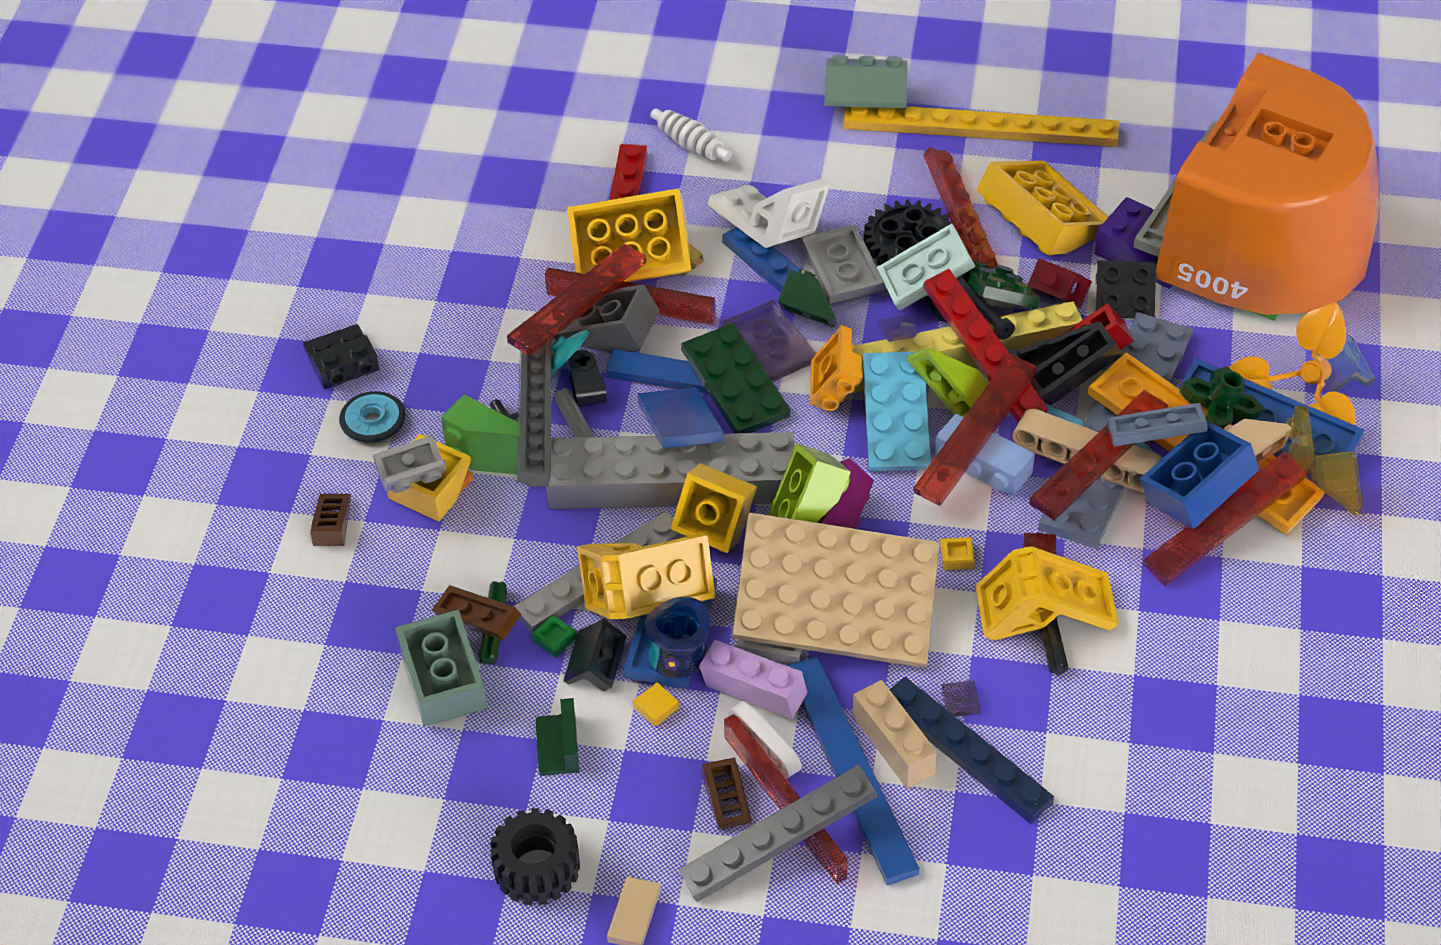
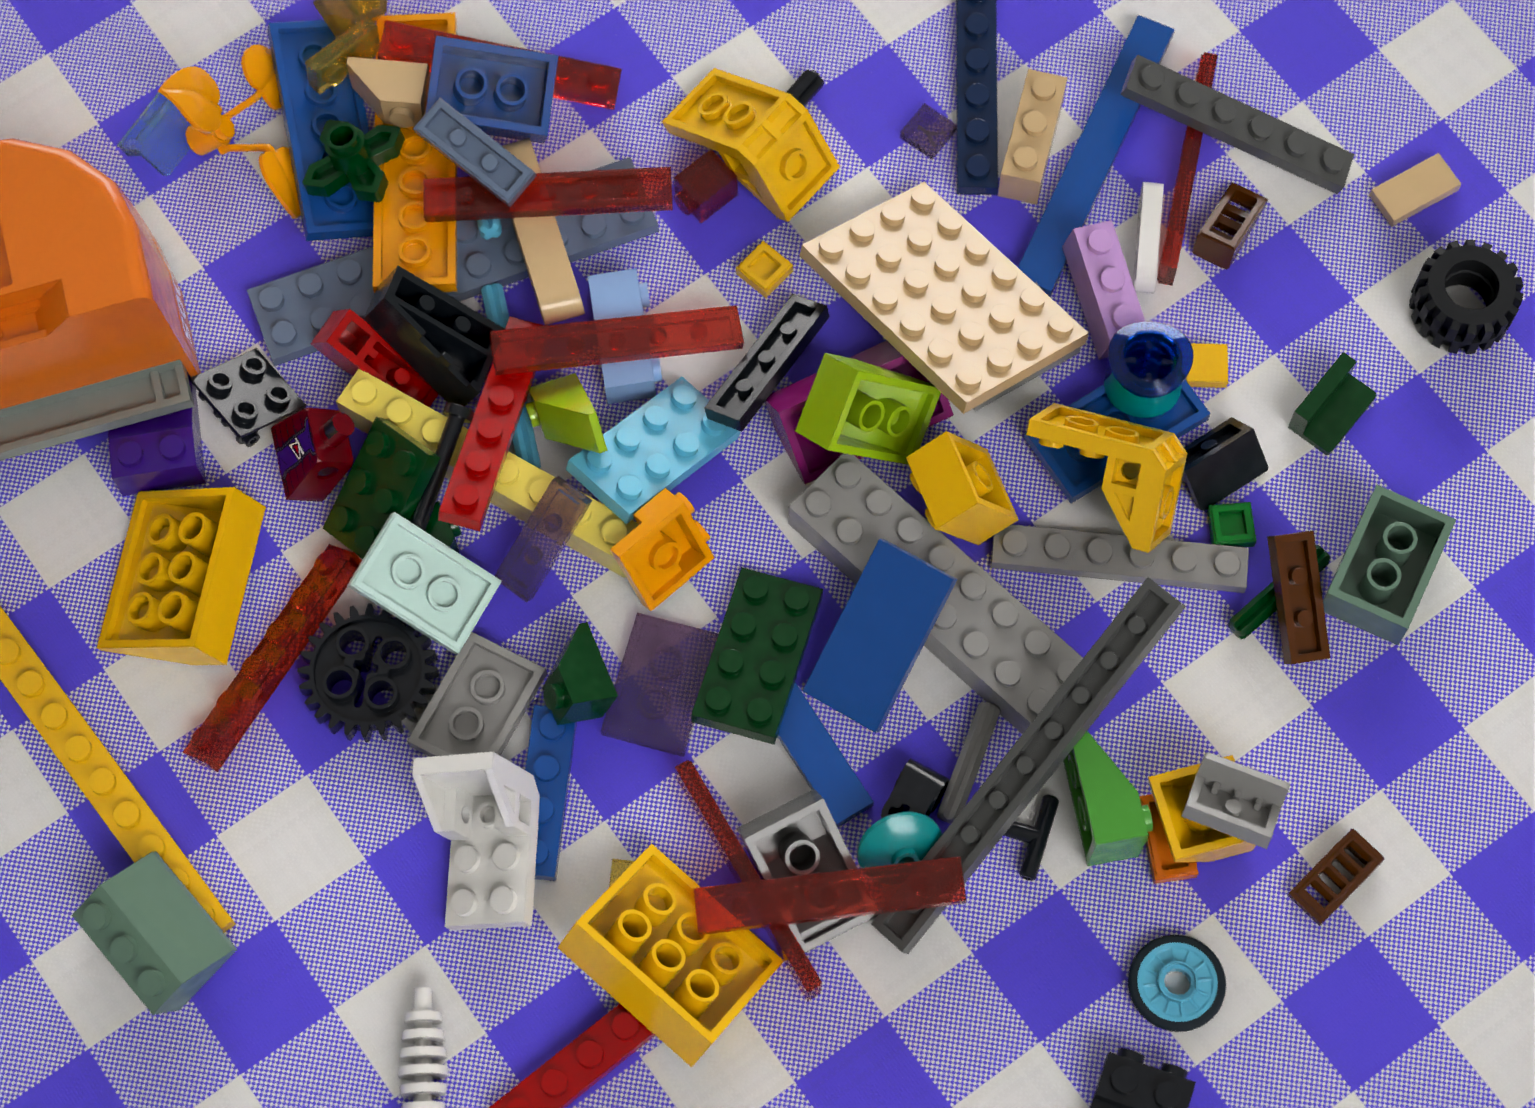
camera: 135 degrees left, 20 degrees up
none -> black plate [704,294,830,432]

